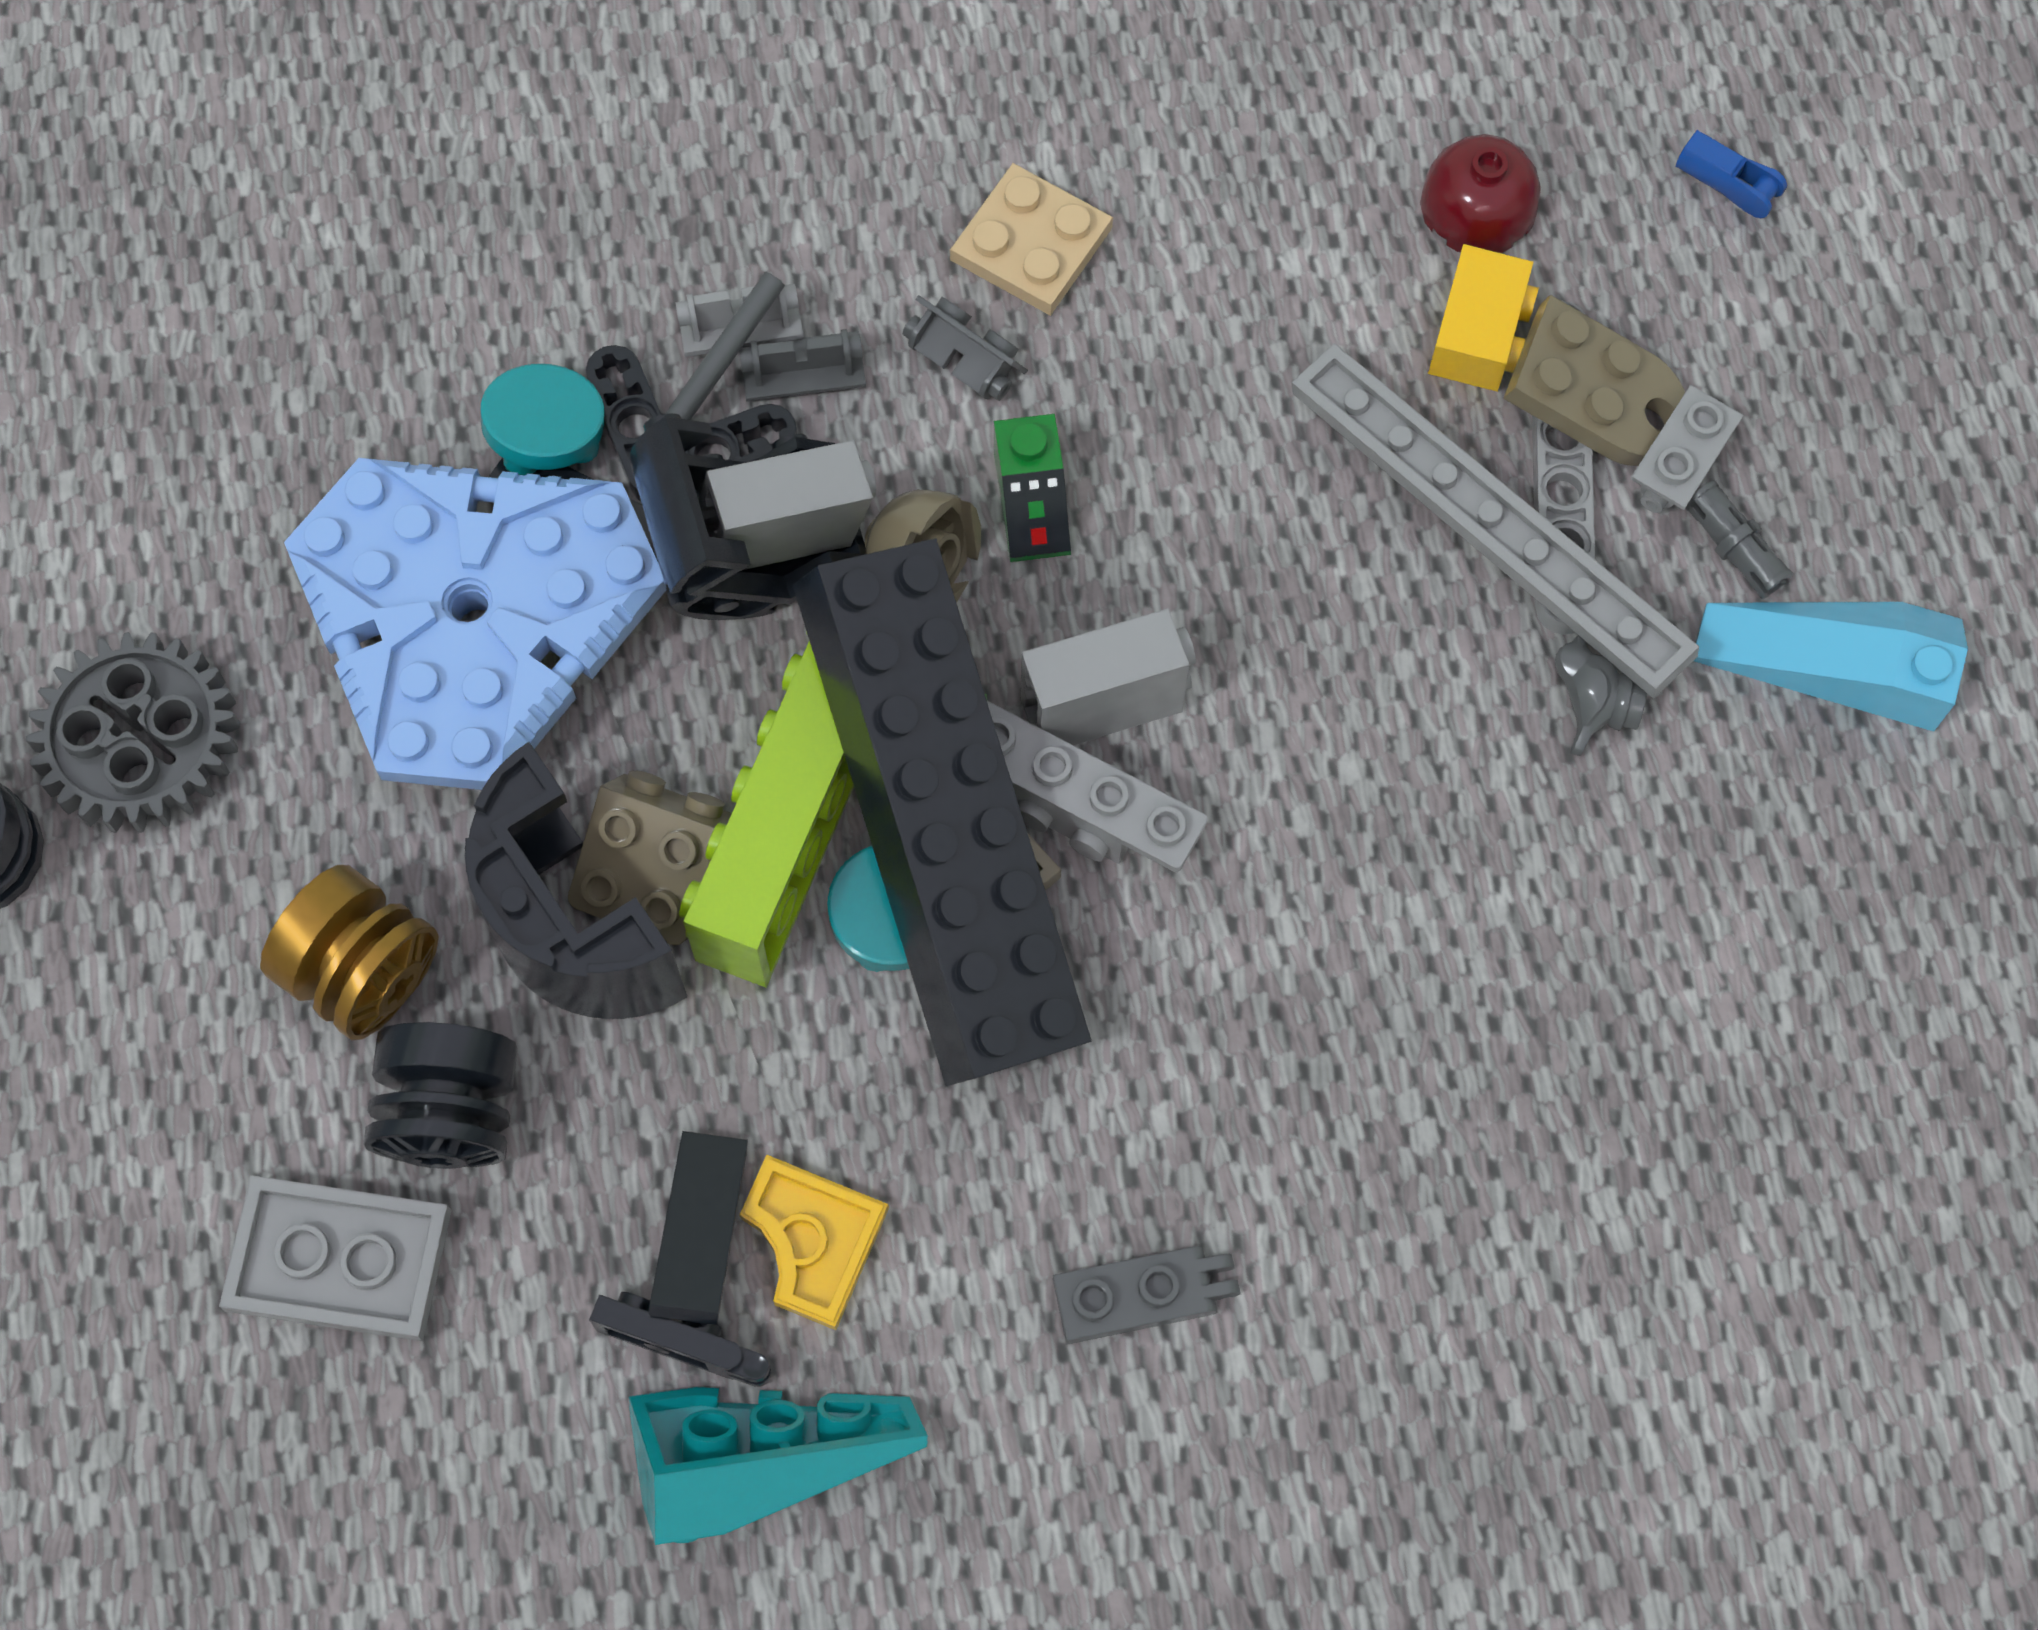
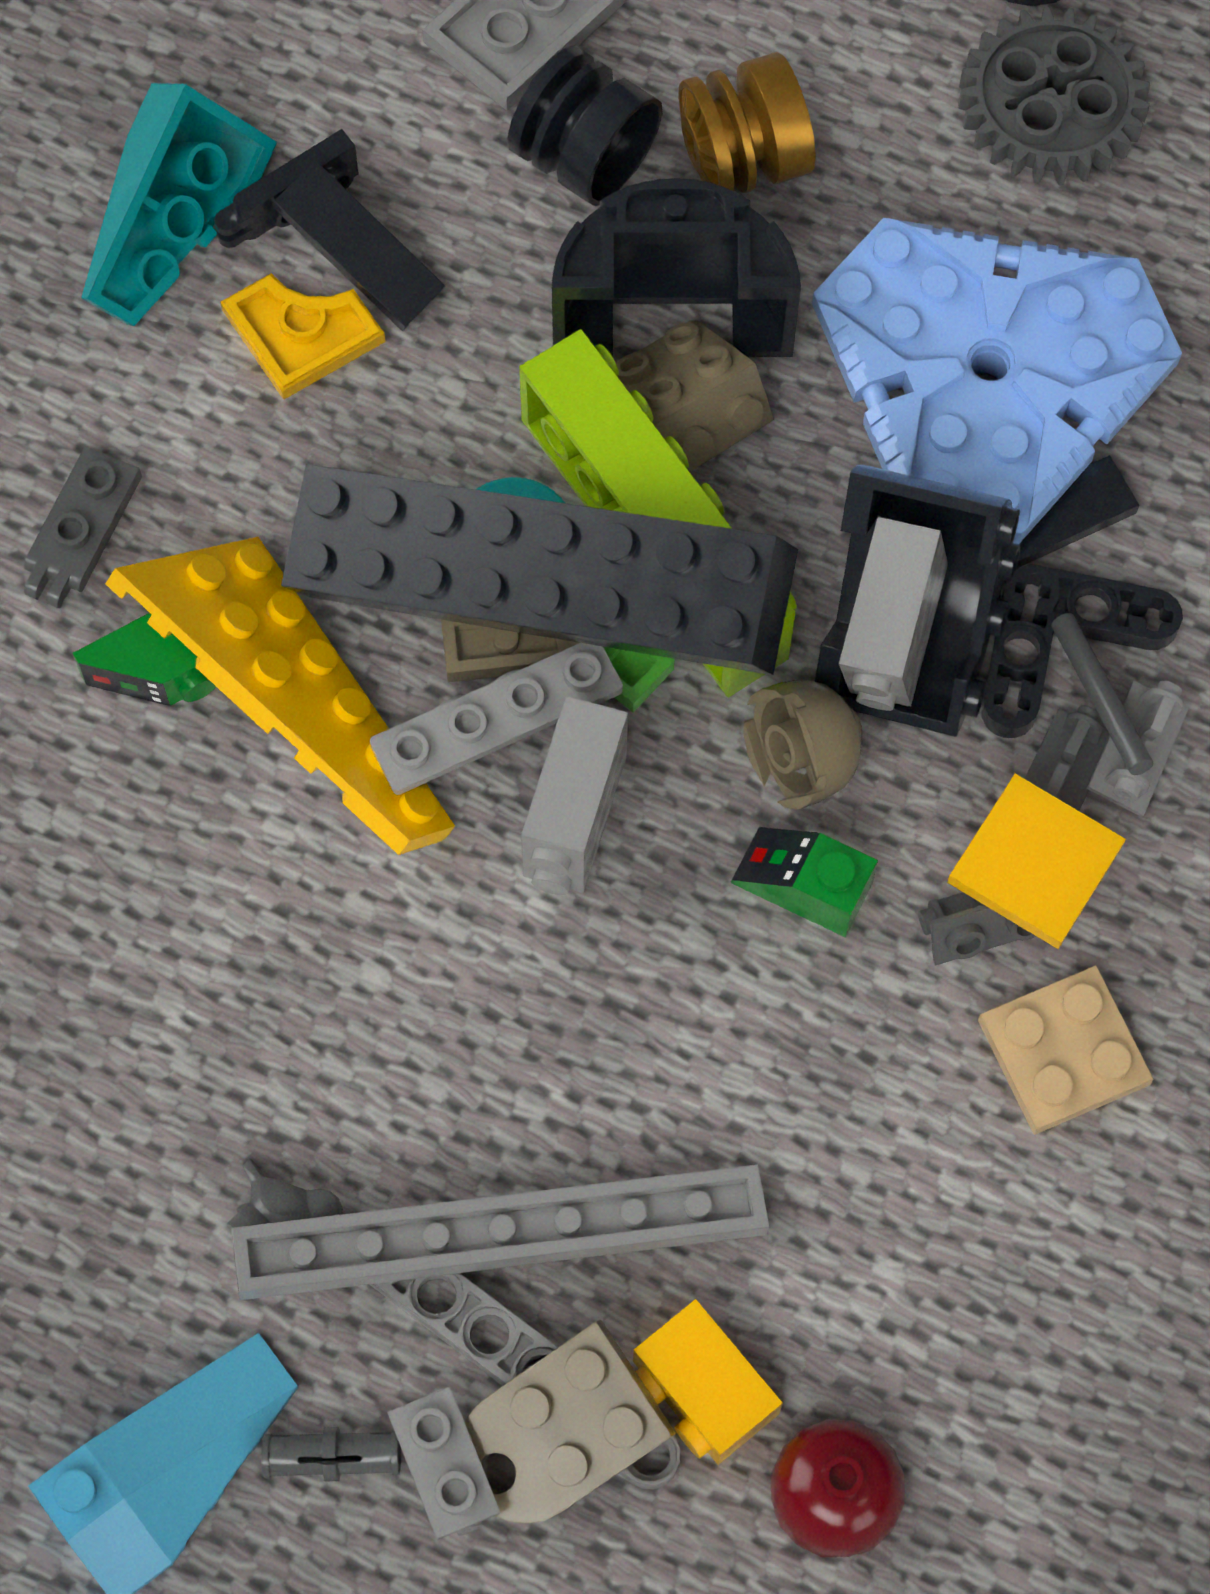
camera: 125 degrees right, 0 degrees up
teal tile [481,364,604,475] -> none
none -> green slope [73,613,216,706]
none -> yellow wing [105,536,455,855]
none -> yellow tile [947,773,1126,949]

